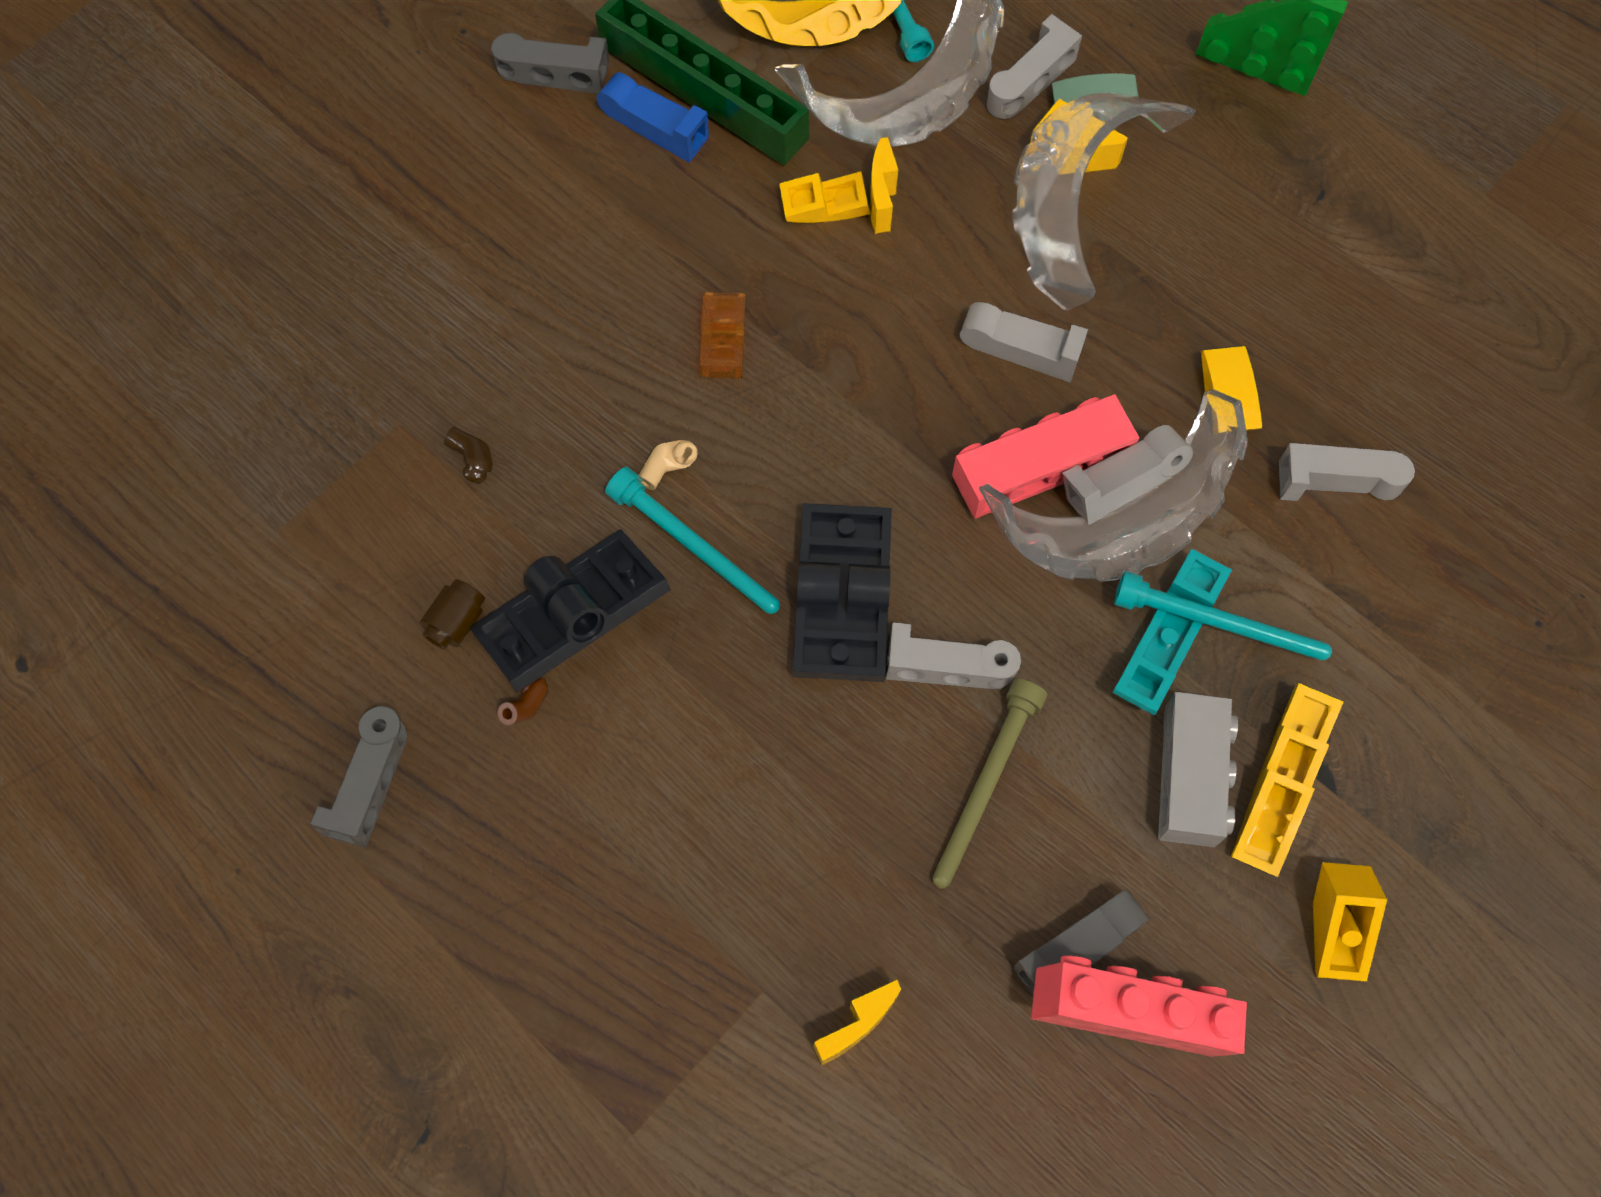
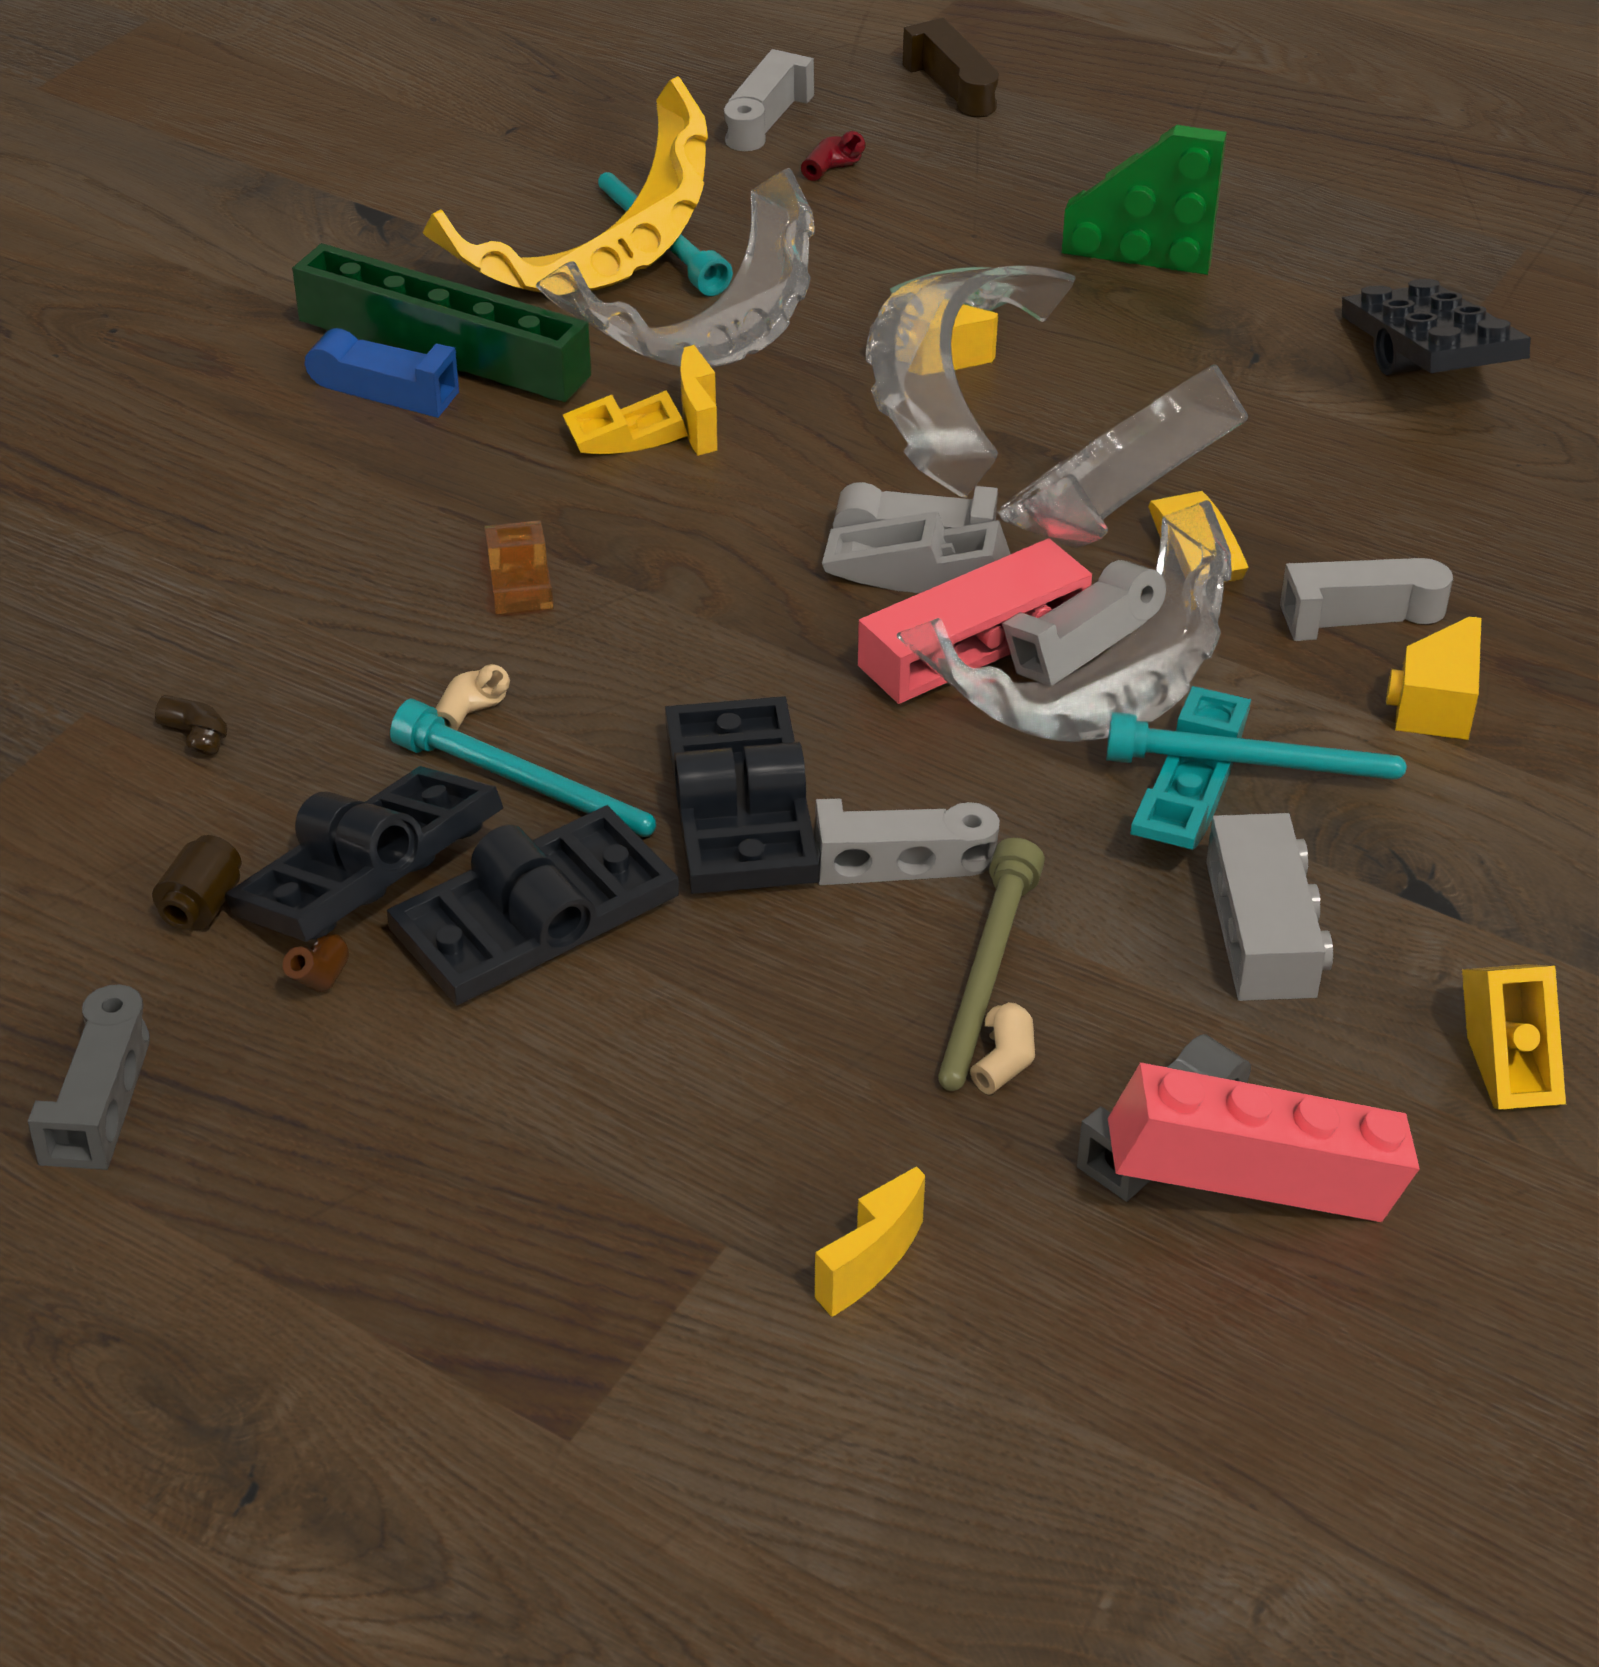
camera: 10 degrees left, 25 degrees down
dark grey leg [491,33,610,94] -> none
light grey leg [986,14,1082,119] -> none
yellow slope [1231,683,1343,877] -> none
none -> black plate [387,805,679,1006]
none -> light grey slope [822,511,1010,593]
none -> tan arm [970,1002,1035,1095]
none -> clear windscreen [997,364,1248,548]
none -> black plate [1342,279,1531,375]
none -> yellow slope [1386,616,1481,740]

